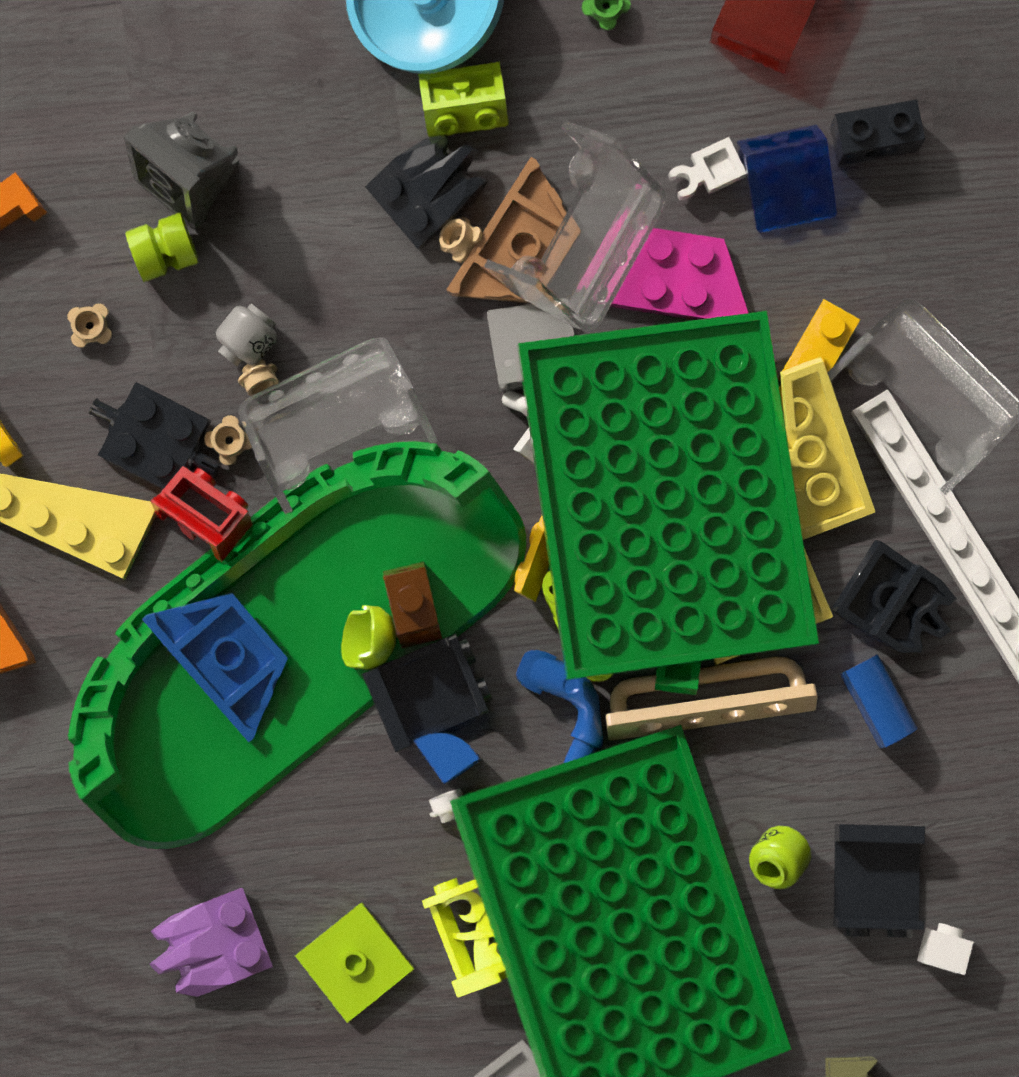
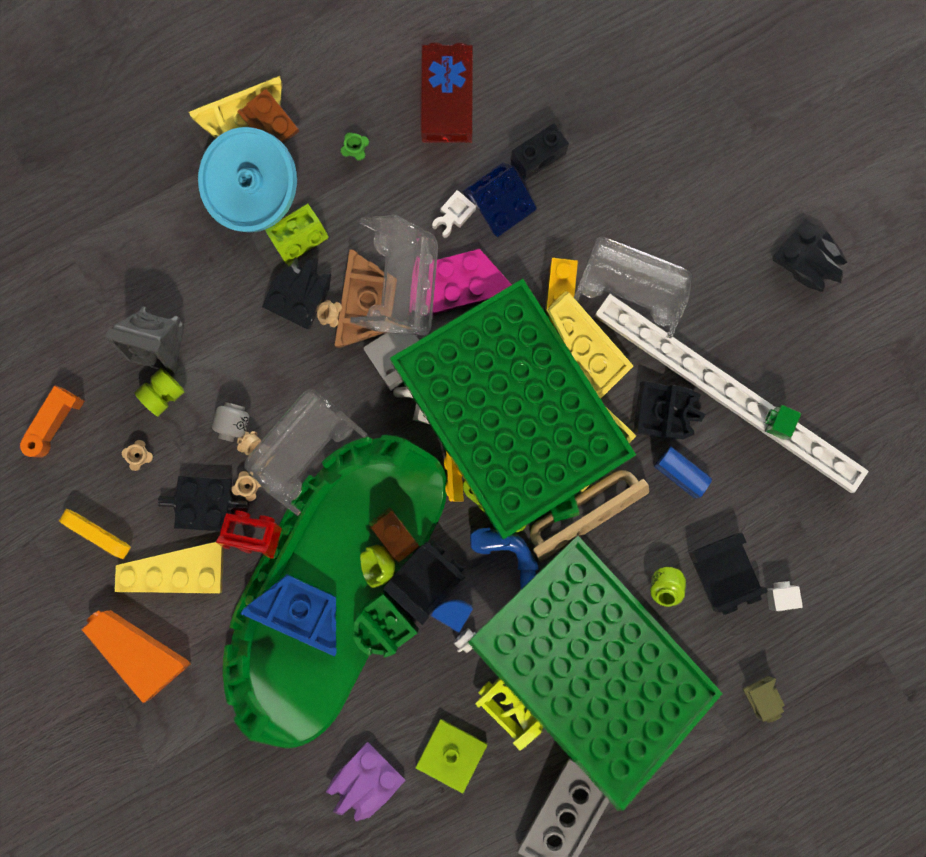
camera: 30 degrees left, 0 degrees up
none -> green slope [353,590,419,657]

